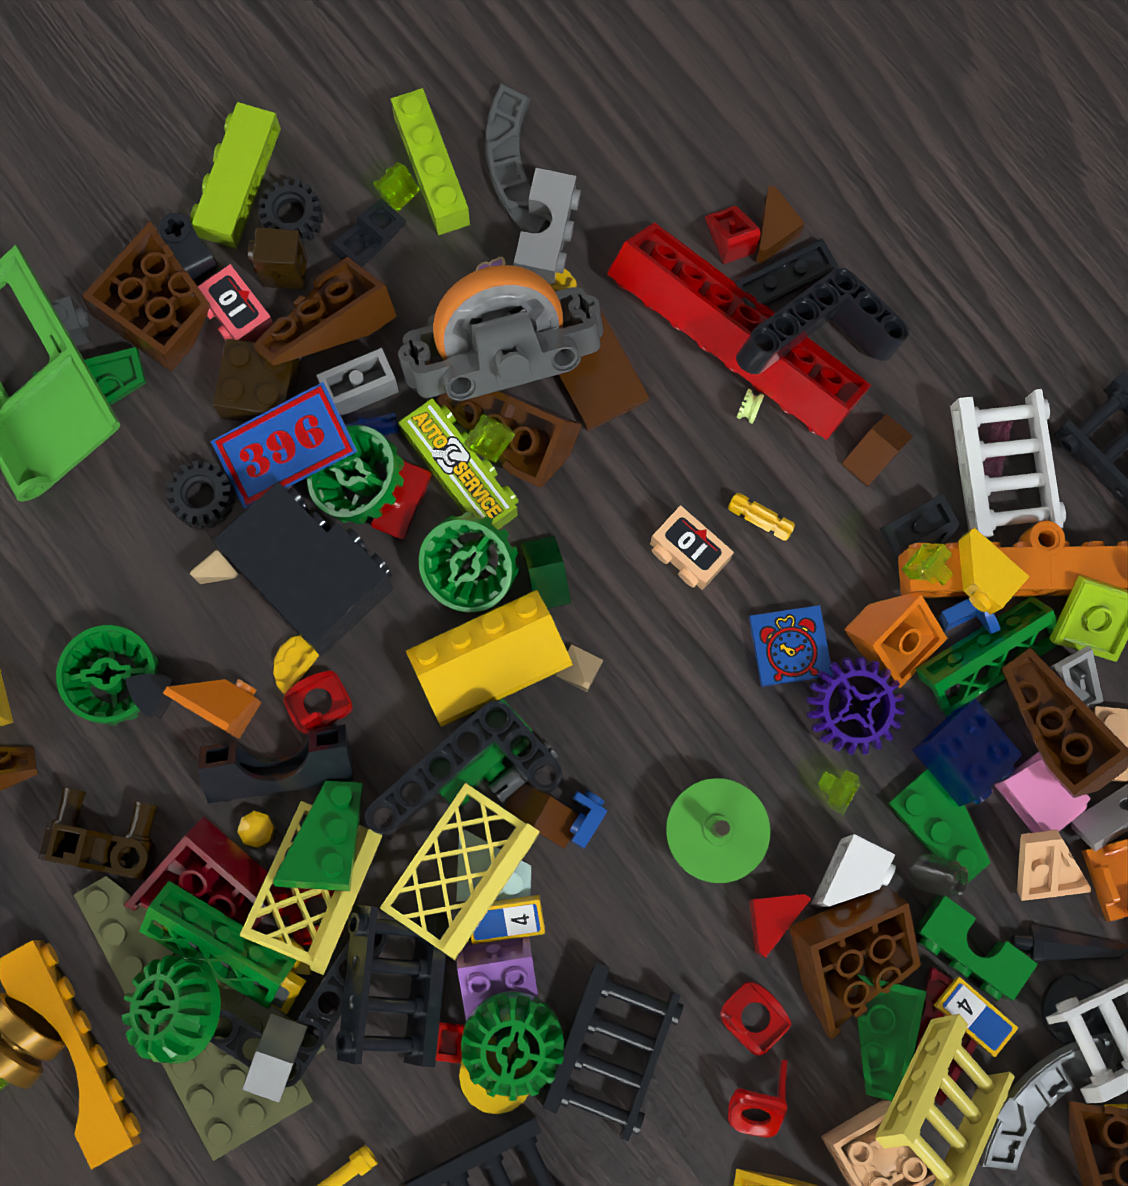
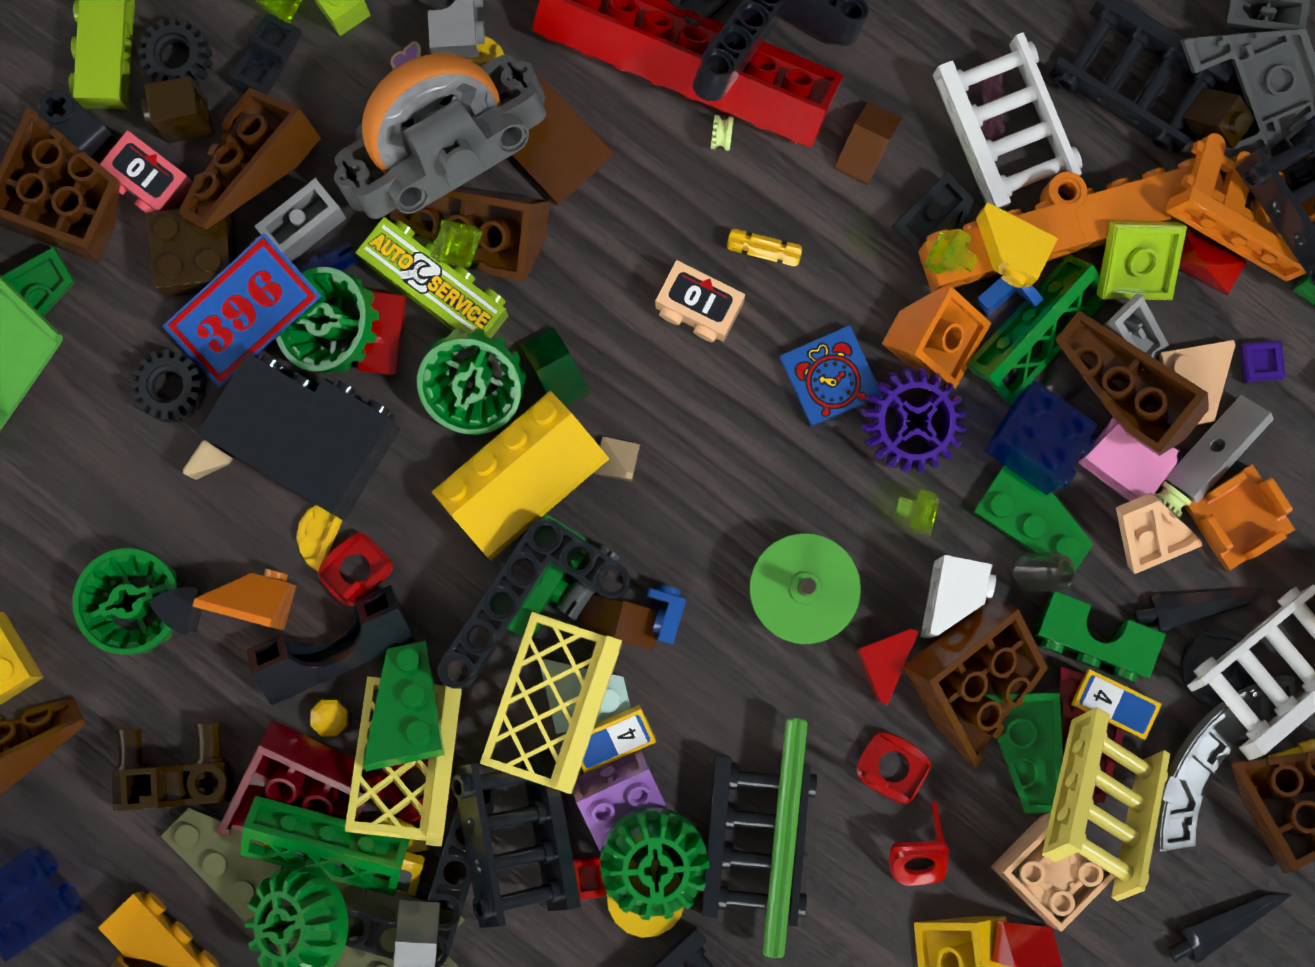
camera: 10 degrees left, 5 degrees up
none -> bright green axle [762,718,808,958]
none -> yellowish green bush [1154,481,1192,518]

